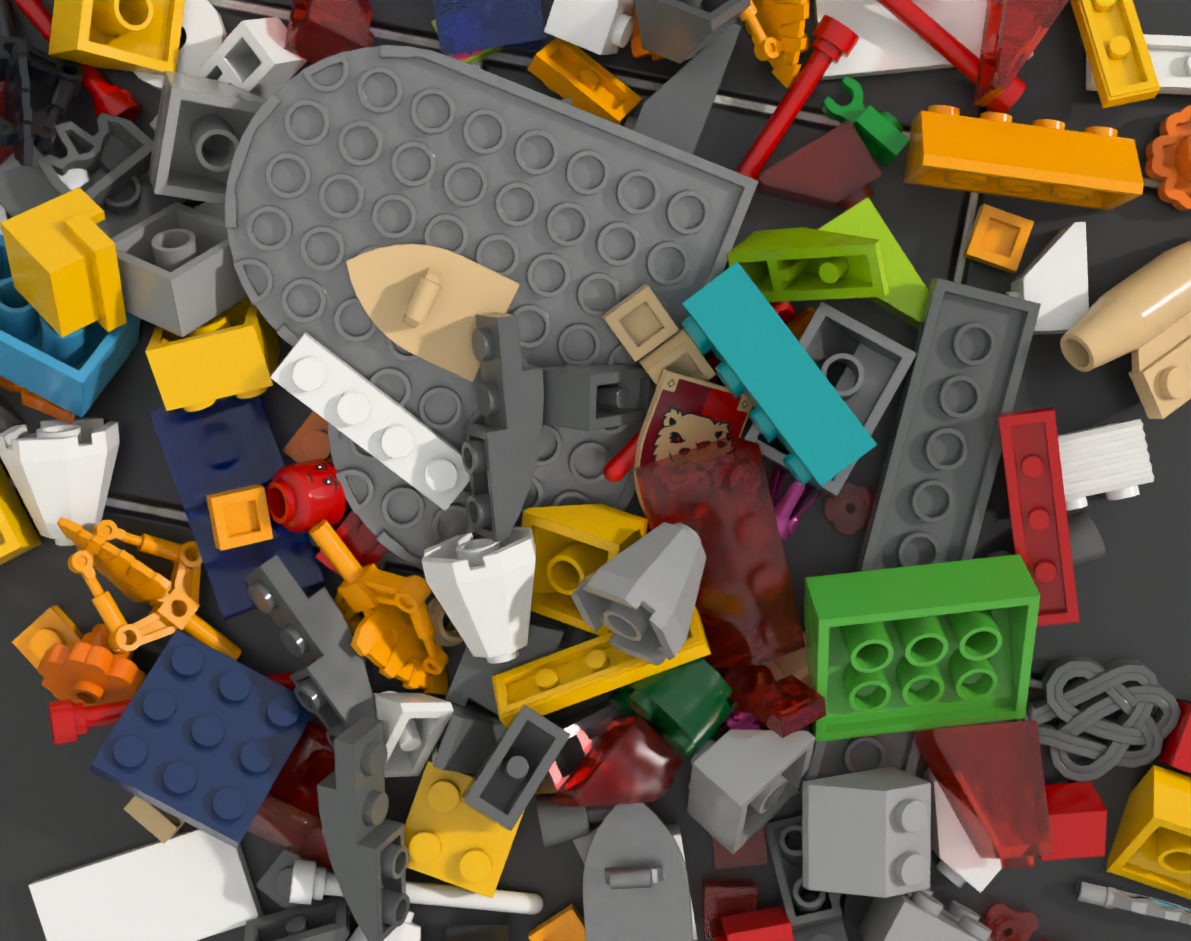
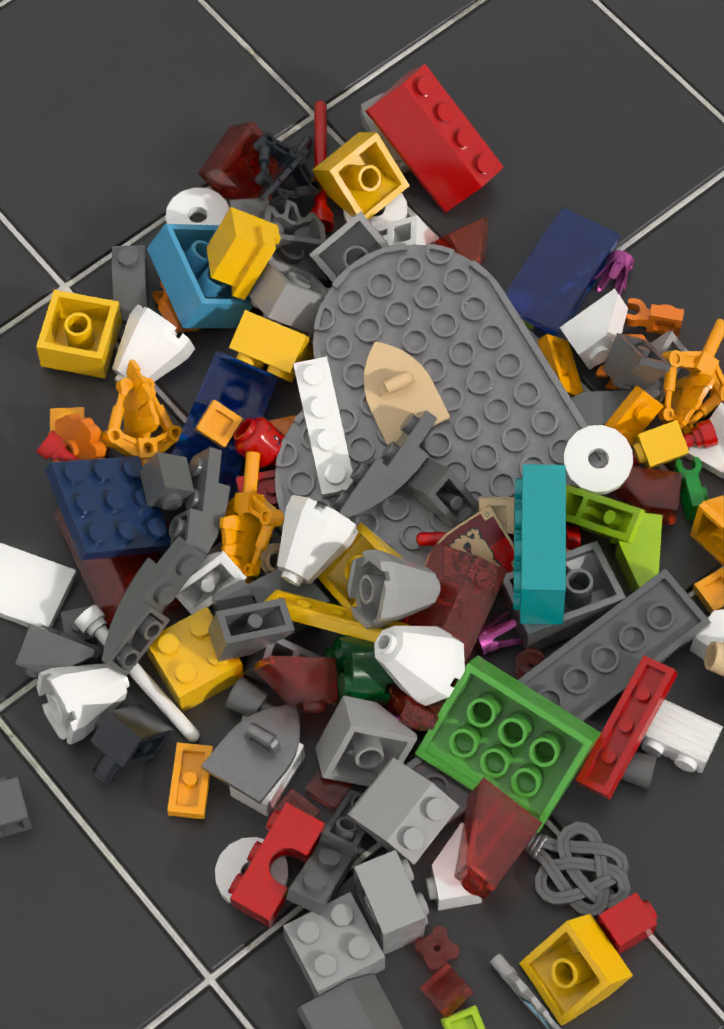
camera: 40 degrees right, 25 degrees down
tan plate [124,796,185,844] -> none
tan plate [601,284,679,362] -> none
red brick [1020,781,1107,861] -> none
none -> dark grey brick [139,452,194,510]
none -> white cone [374,626,465,706]
none -> white tile [563,425,633,494]
none -> light orange plate [605,385,663,447]
none -> yellow brick [632,420,689,470]

